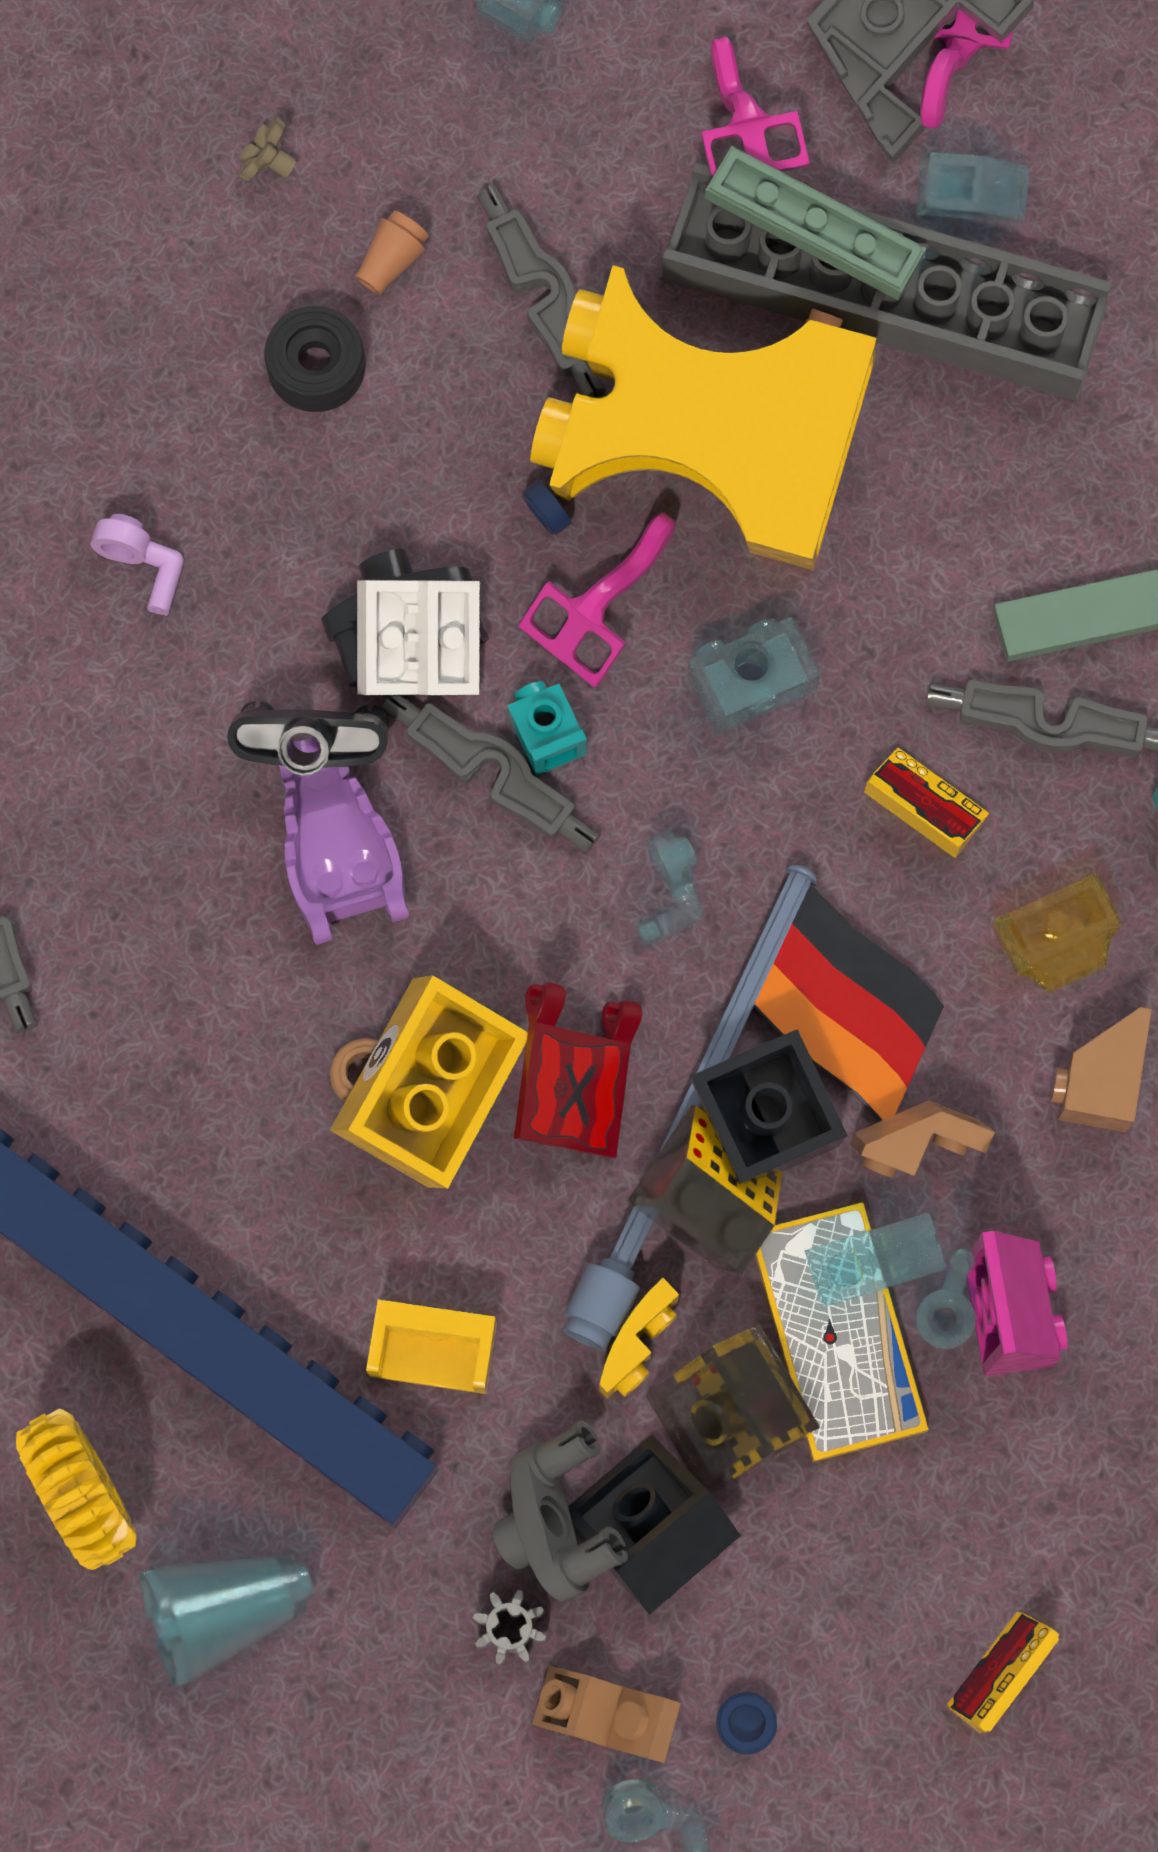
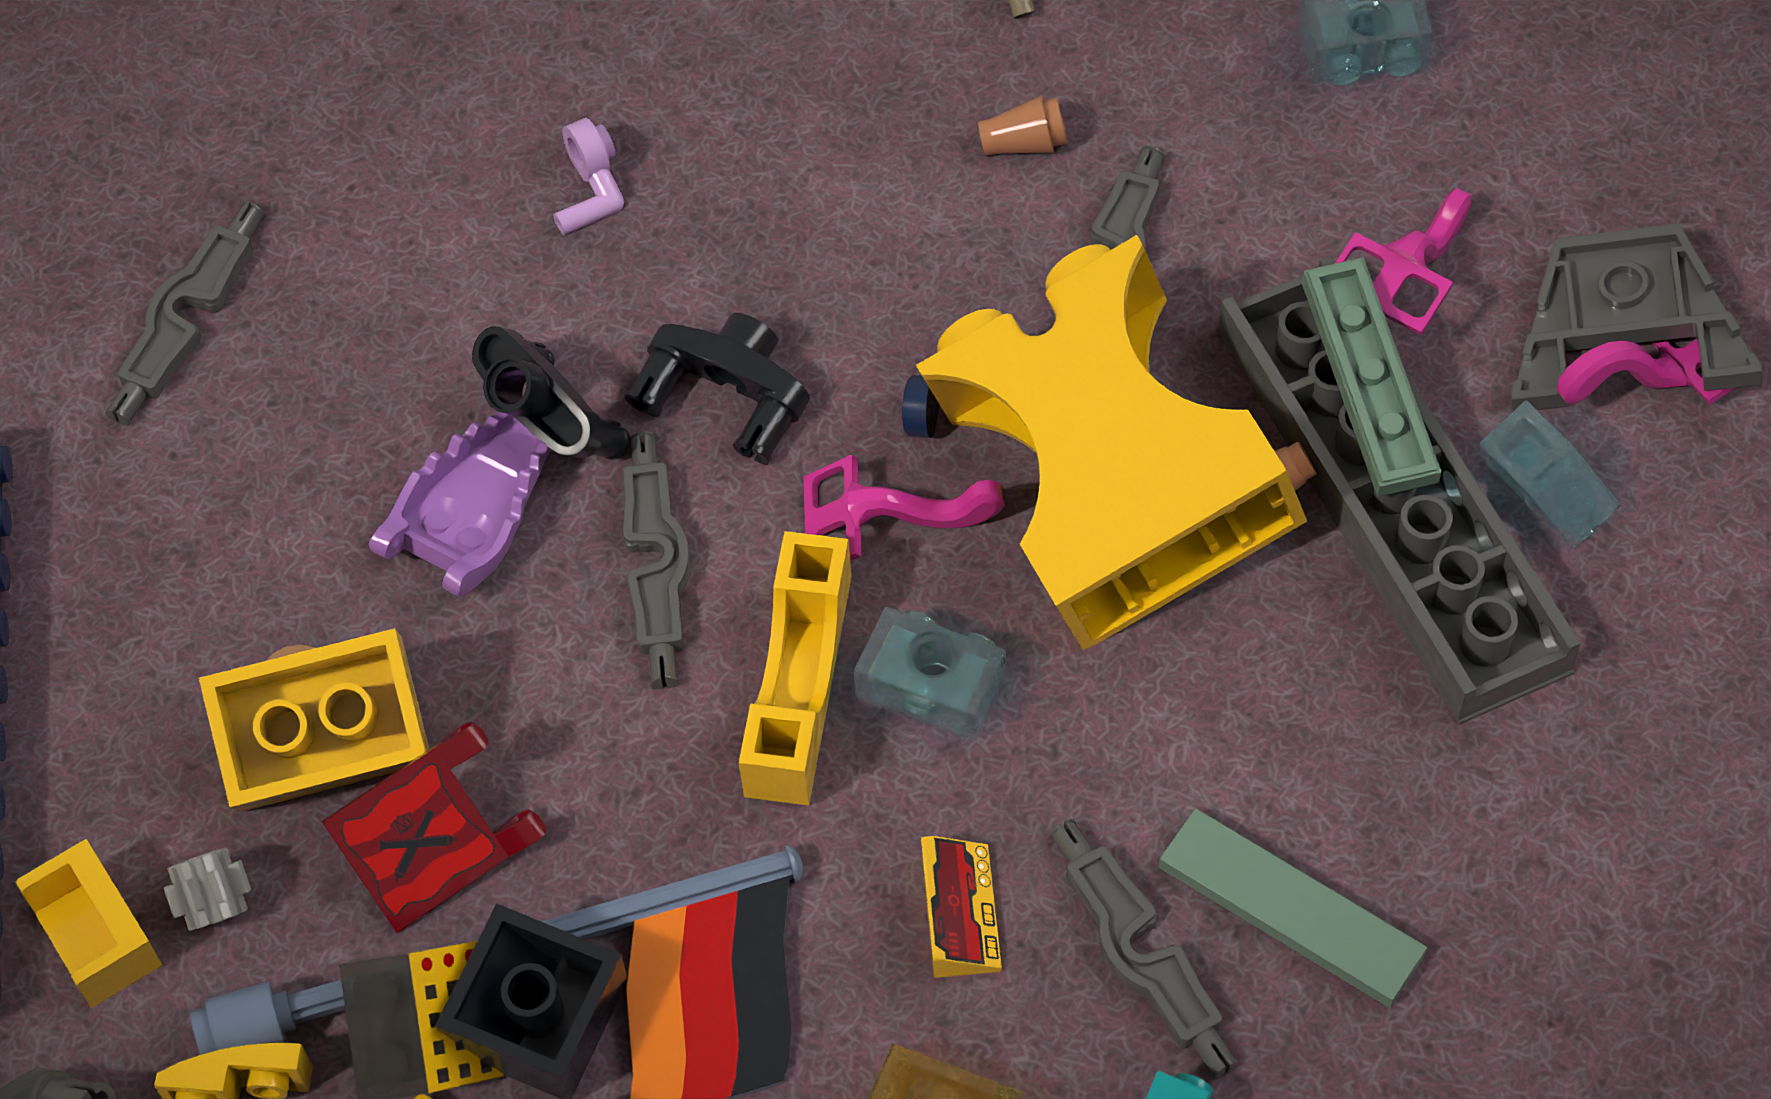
camera: 50 degrees right, 15 degrees down
black tyre [264,306,366,412] -> none
white slope [357,580,479,695] -> none
teal brick [507,681,587,777] -> none
clear light blue plate [636,829,703,946] -> none
none -> light grey gear [163,847,251,931]
none -> yellow arch [739,531,852,806]

